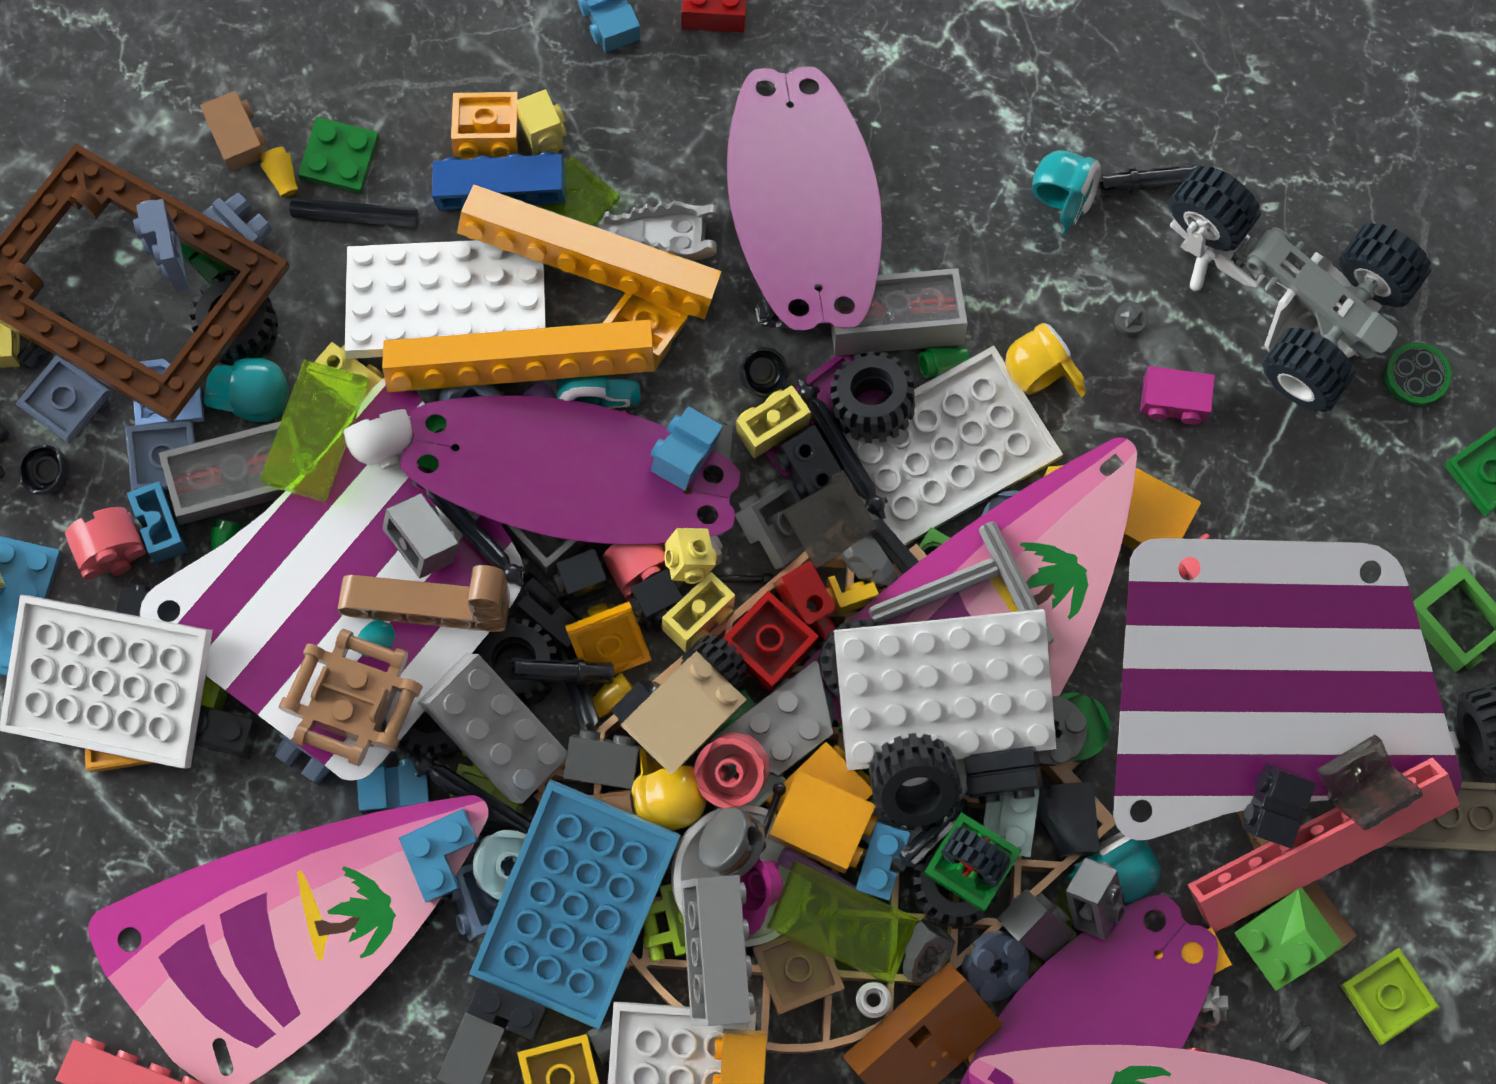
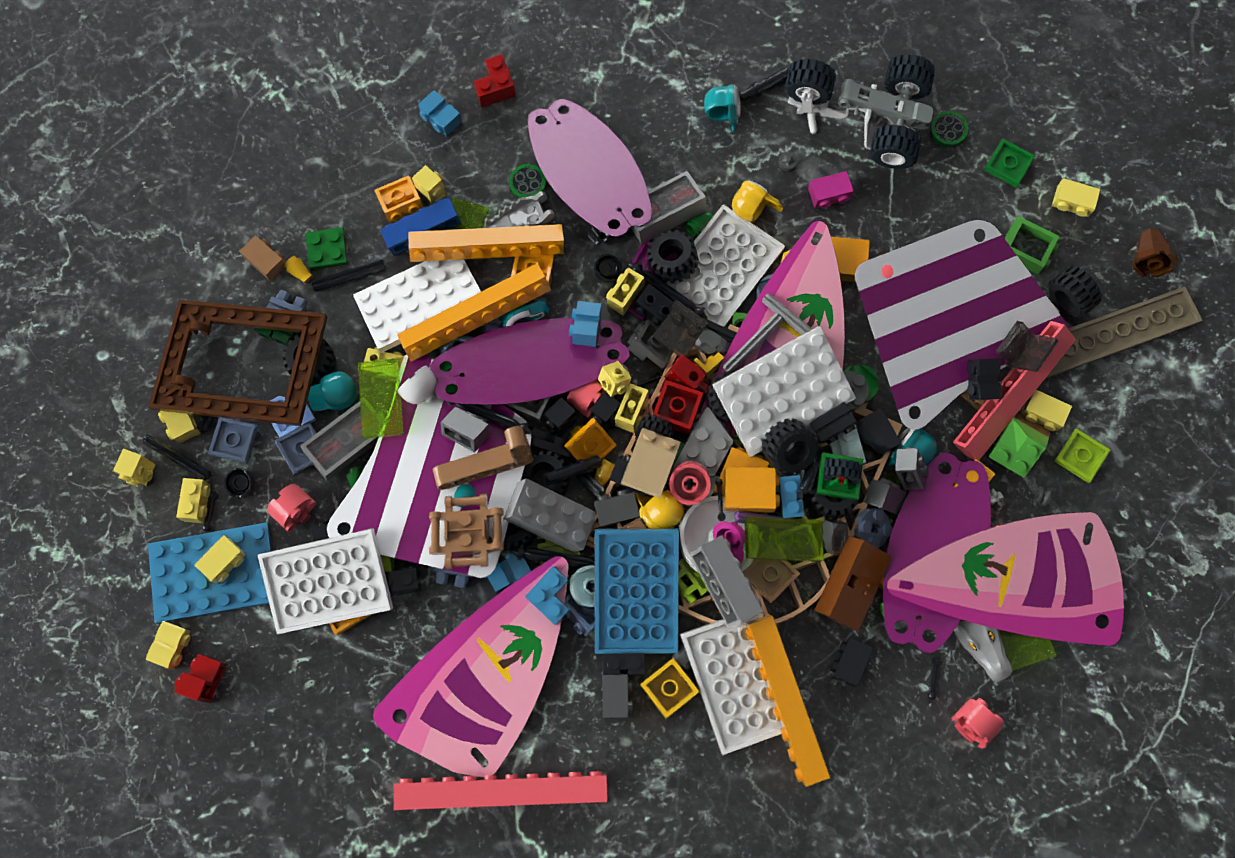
camera: 15 degrees left, 0 degrees up
dark azure brick [127,481,189,564] -> none
sand blue plate [133,199,189,292] -> none
dark grey head [699,807,765,877] -> none
white plate [856,982,891,1018] -> none
none -> tile [509,164,546,198]
none -> light yellow brick [1021,390,1072,431]

